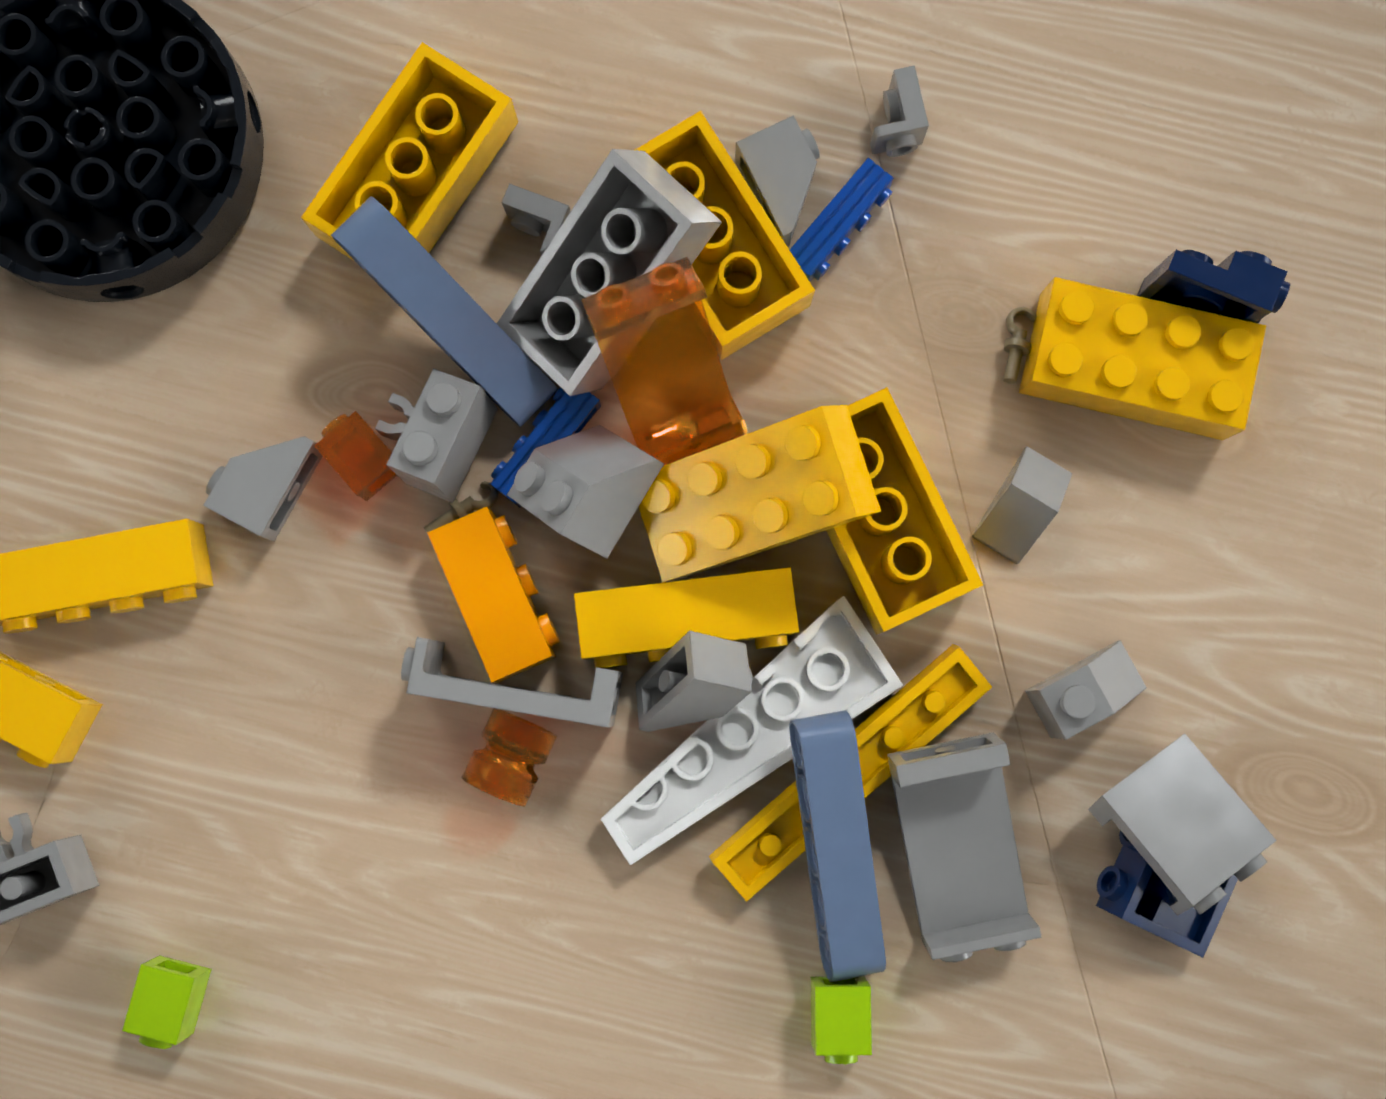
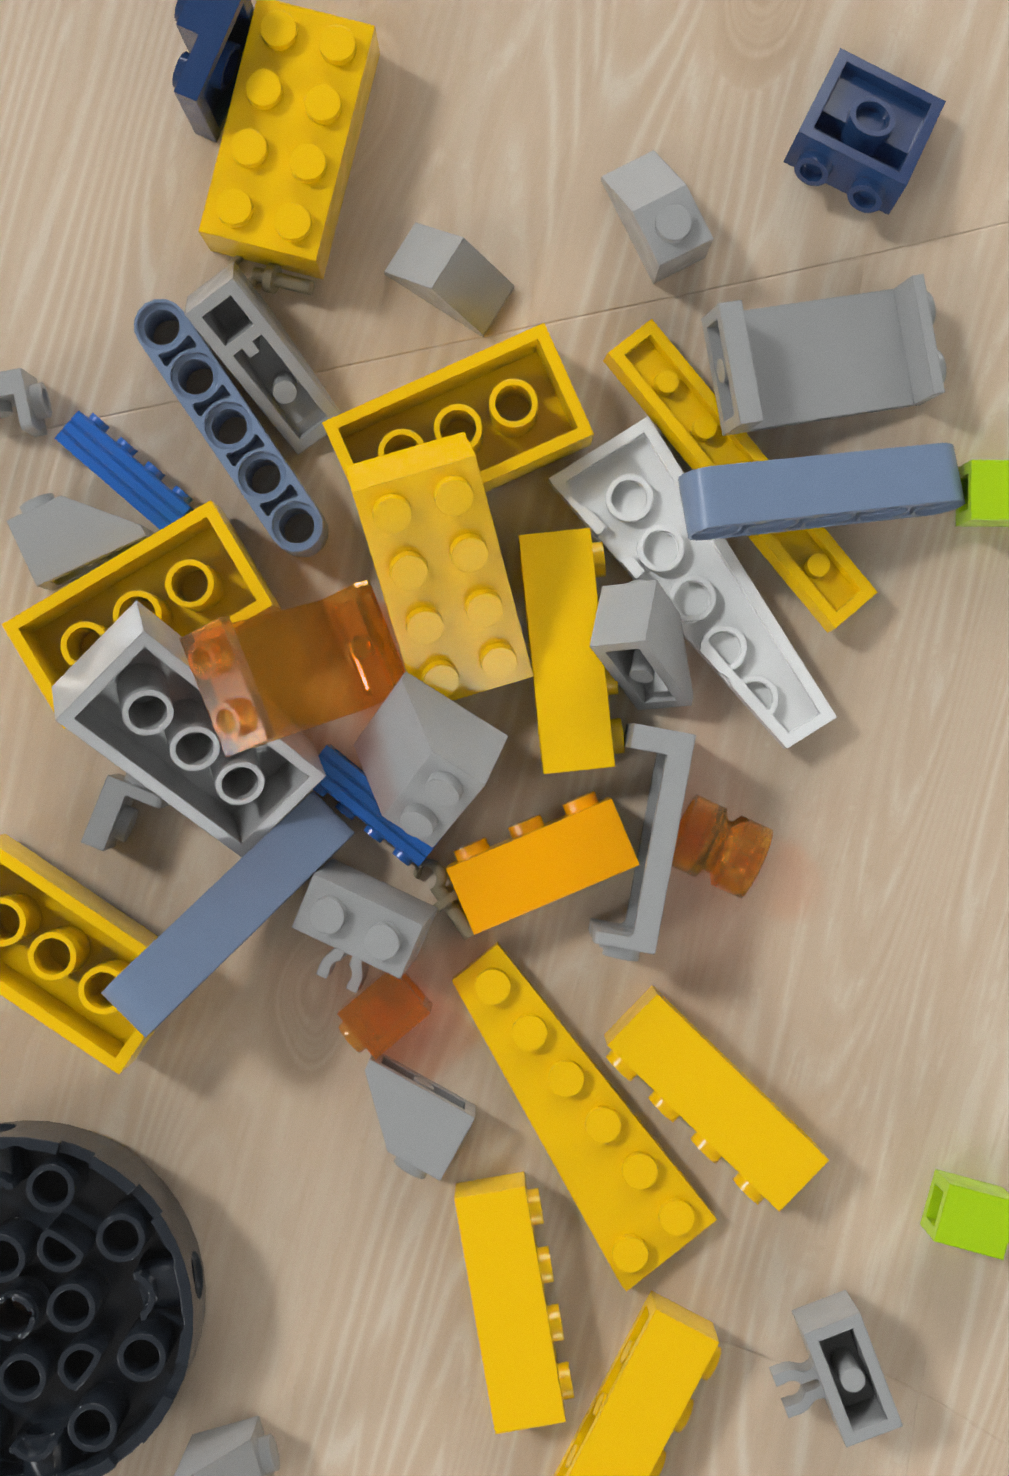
camera: 85 degrees left, 5 degrees up
light grey panel [1088,734,1277,916] -> none
none -> sand blue beam [134,299,328,557]
none -> light grey slope [185,262,341,455]
none -> yellow wing [452,941,717,1292]
none -> yellow brick [604,985,829,1212]

